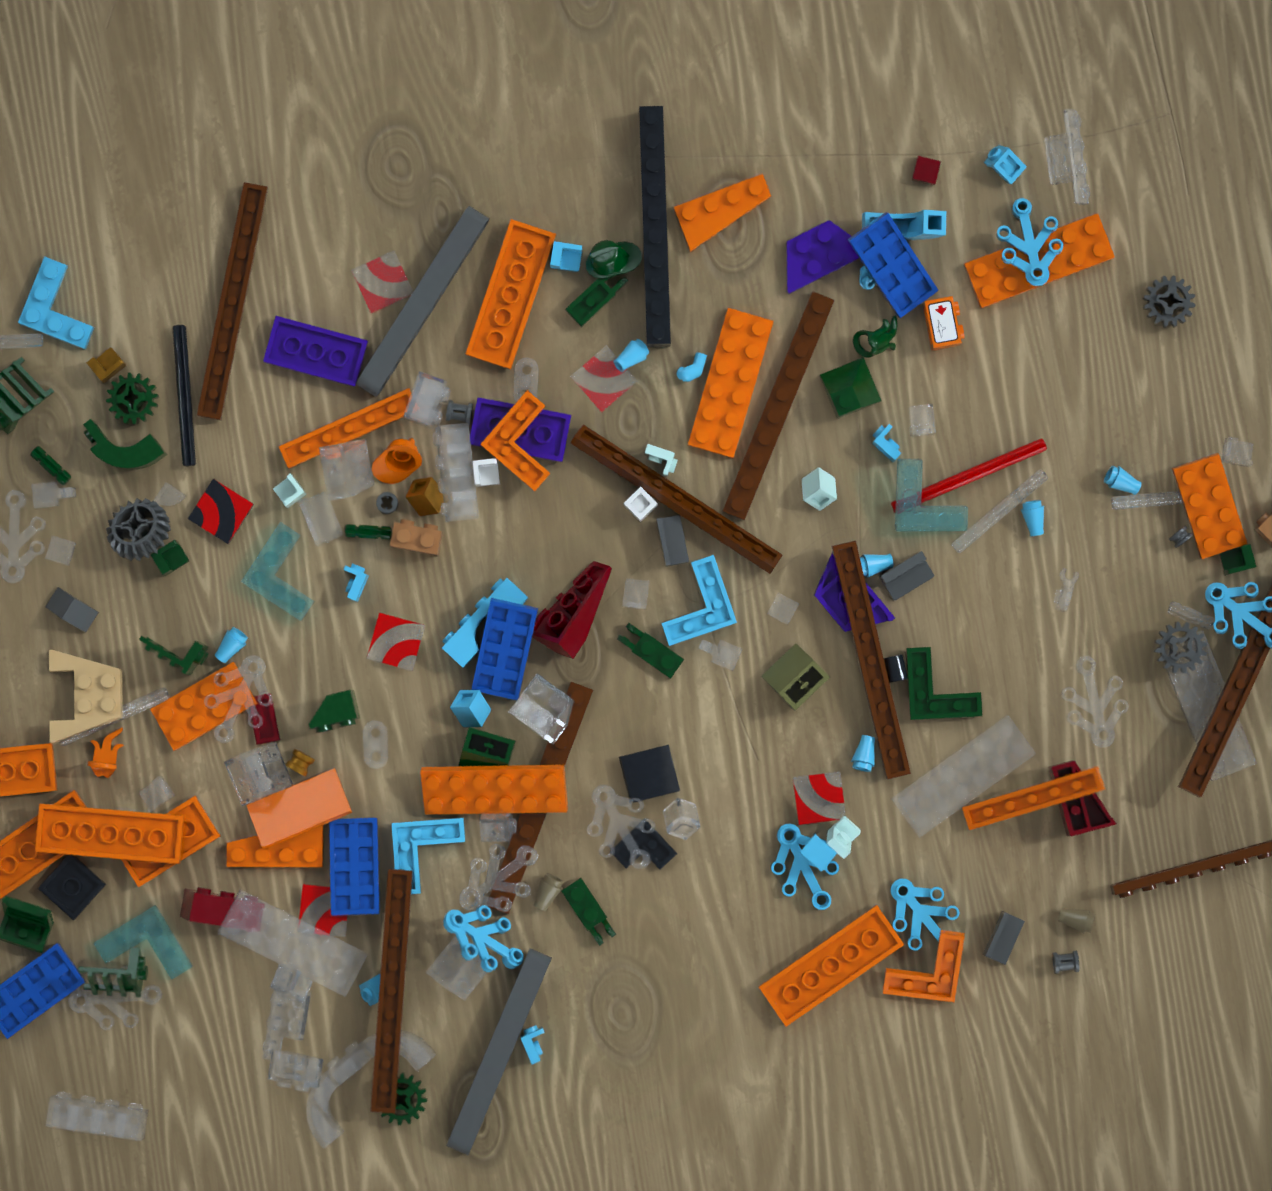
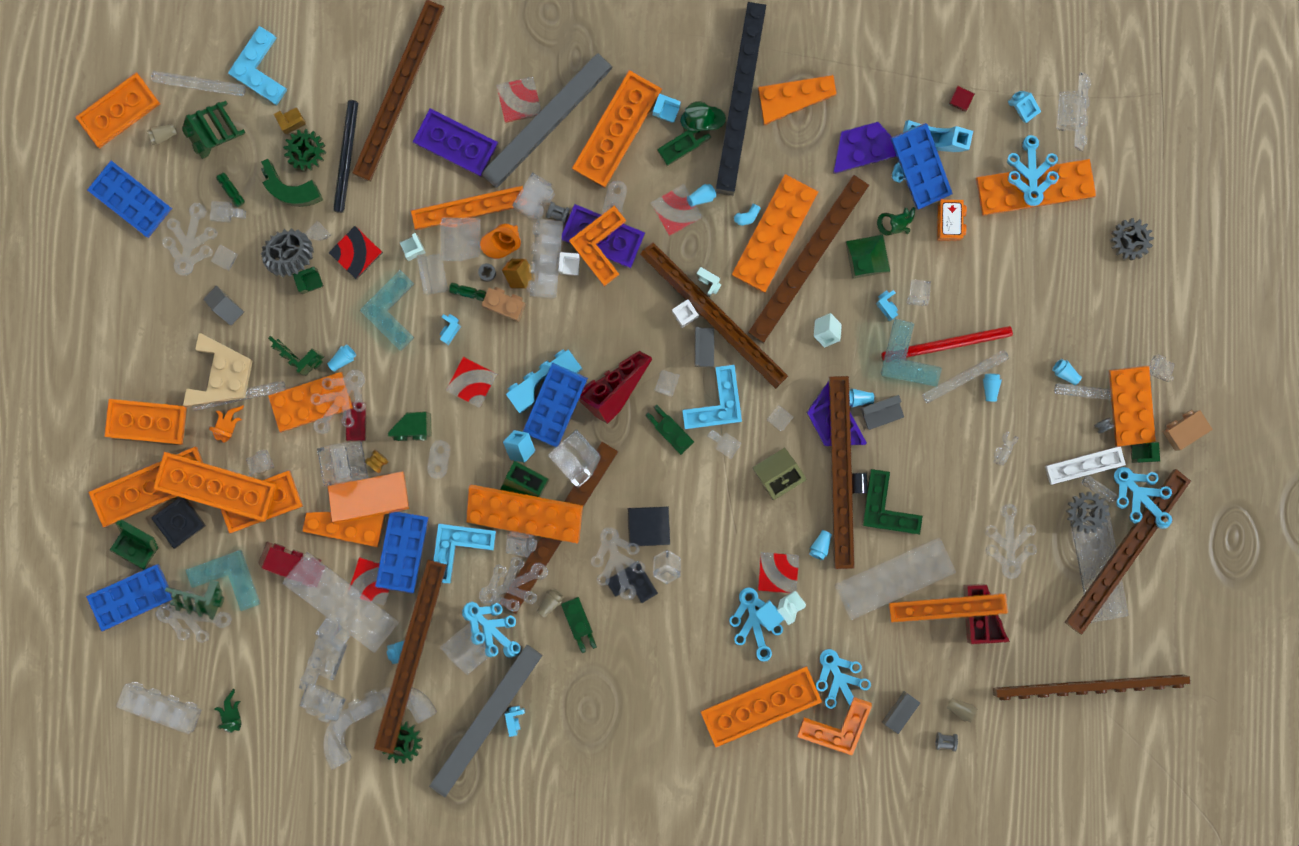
camera: 10 degrees right, 0 degrees up
none -> dark green piece [214,688,242,733]
none -> white plate [1045,446,1126,485]

